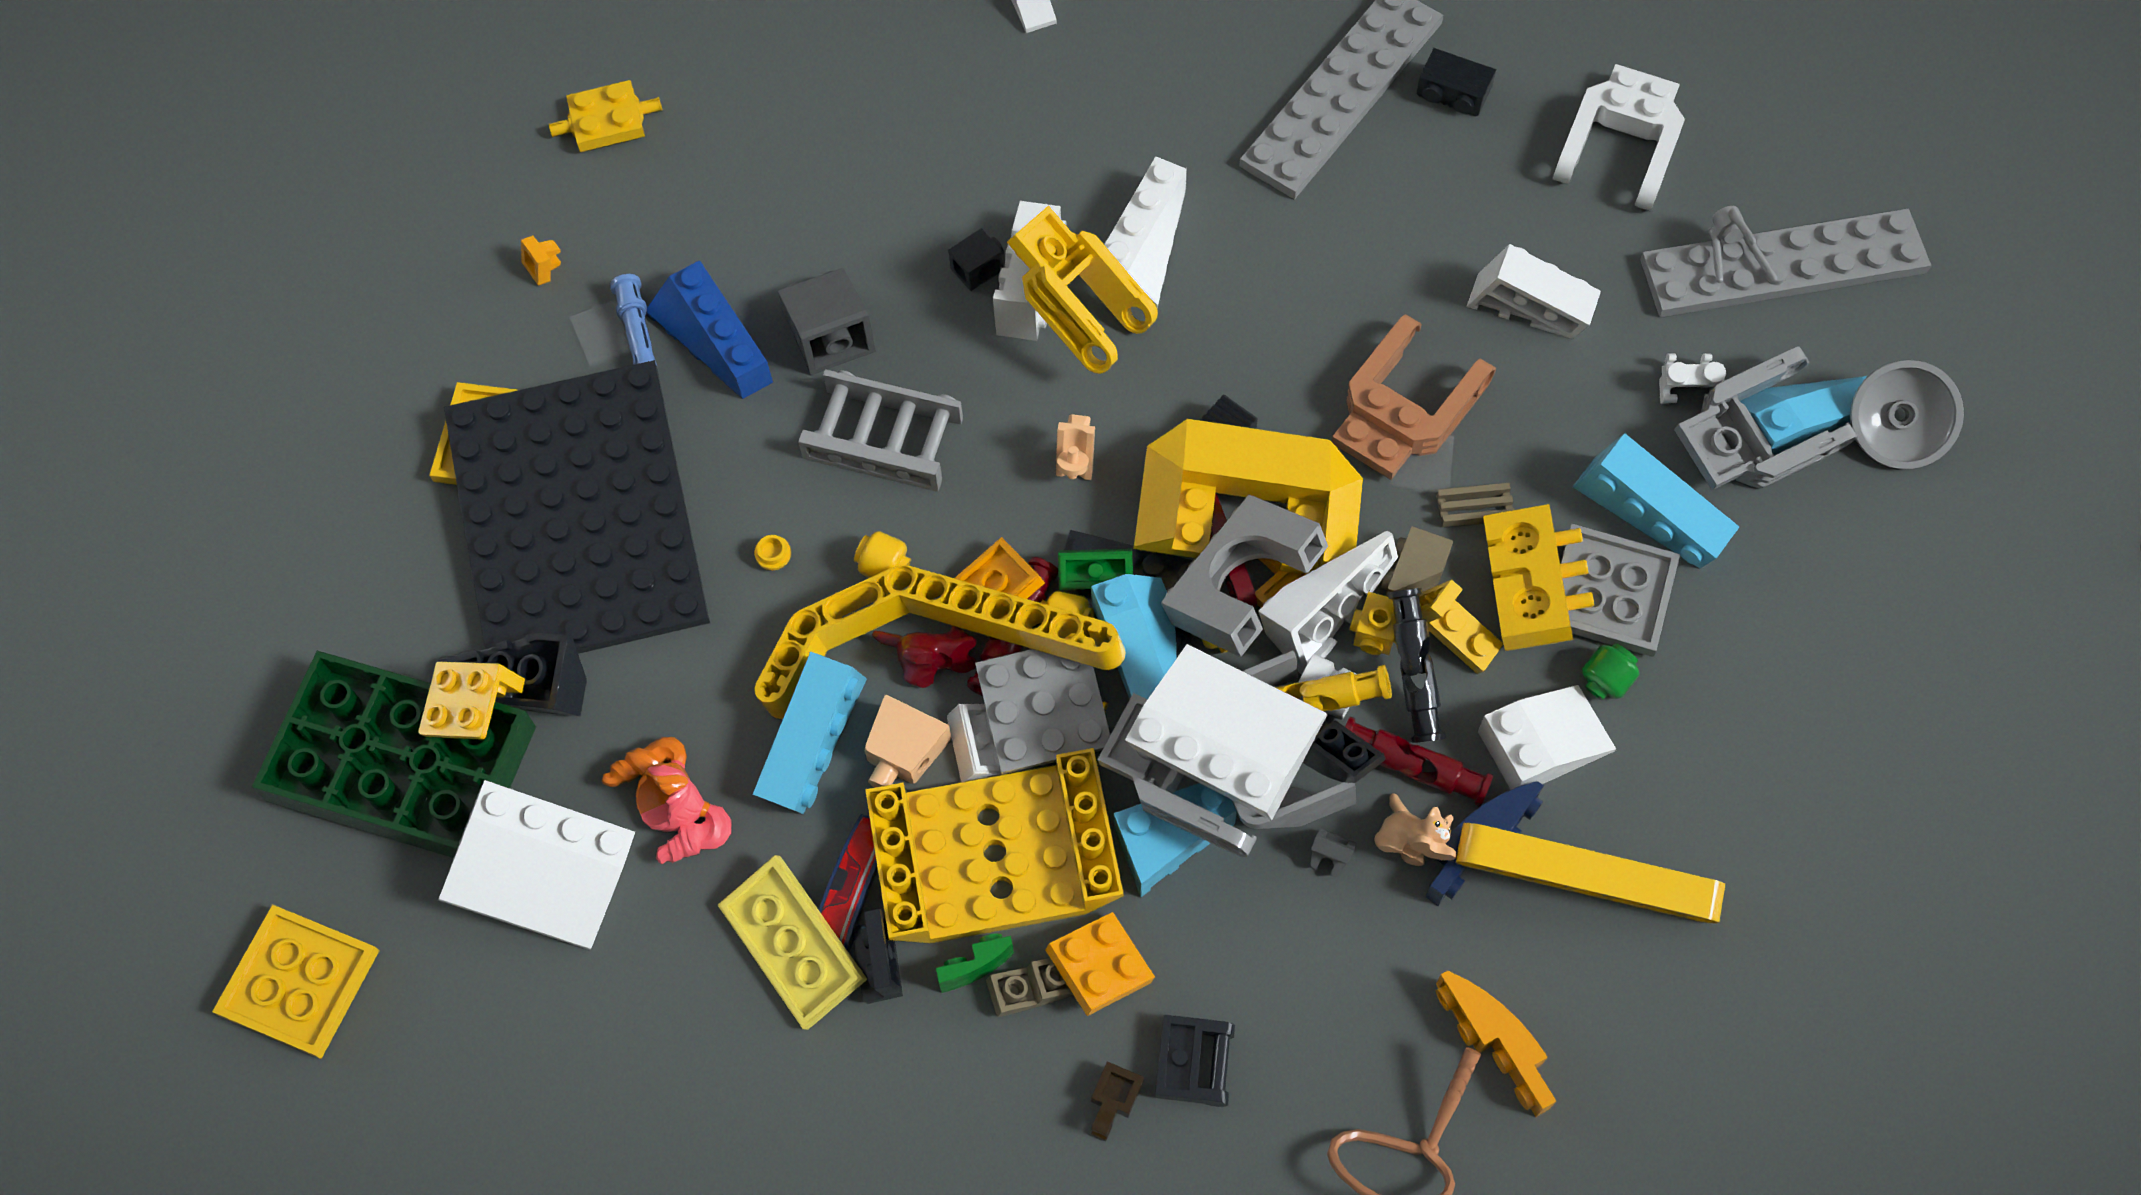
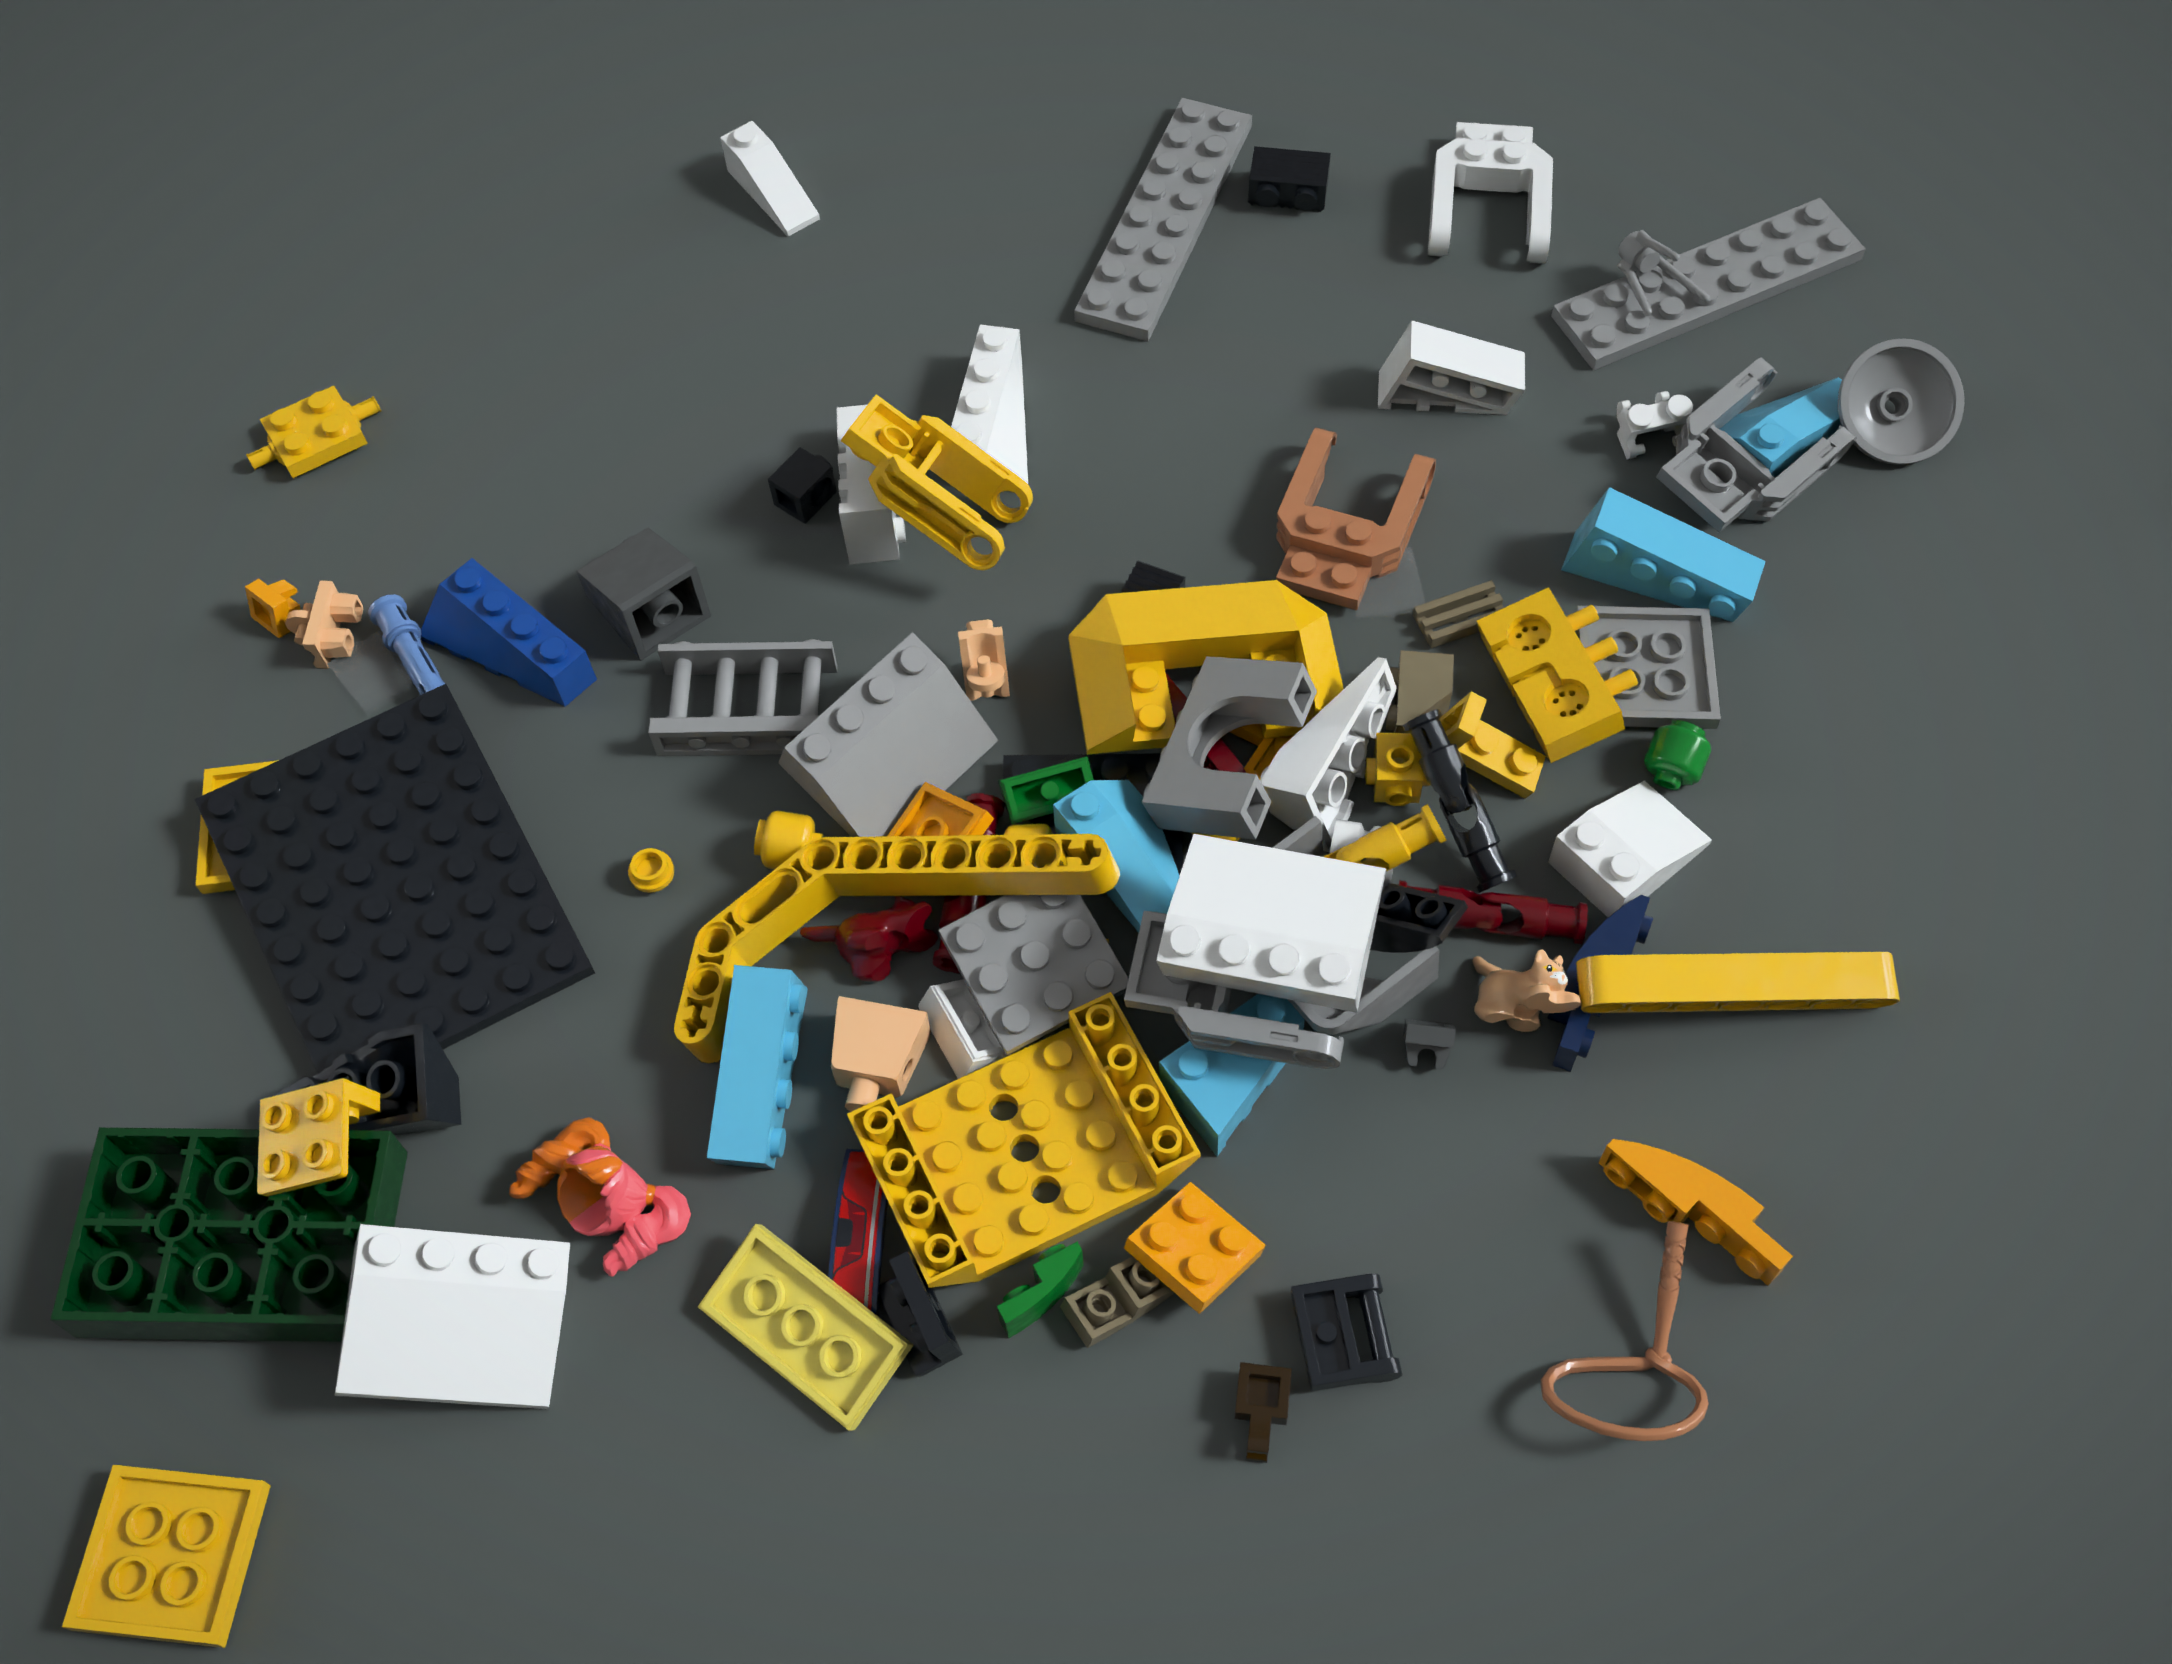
camera: 15 degrees left, 5 degrees down
none -> light nougat hips [285,581,364,669]
none -> light grey slope [779,632,998,837]

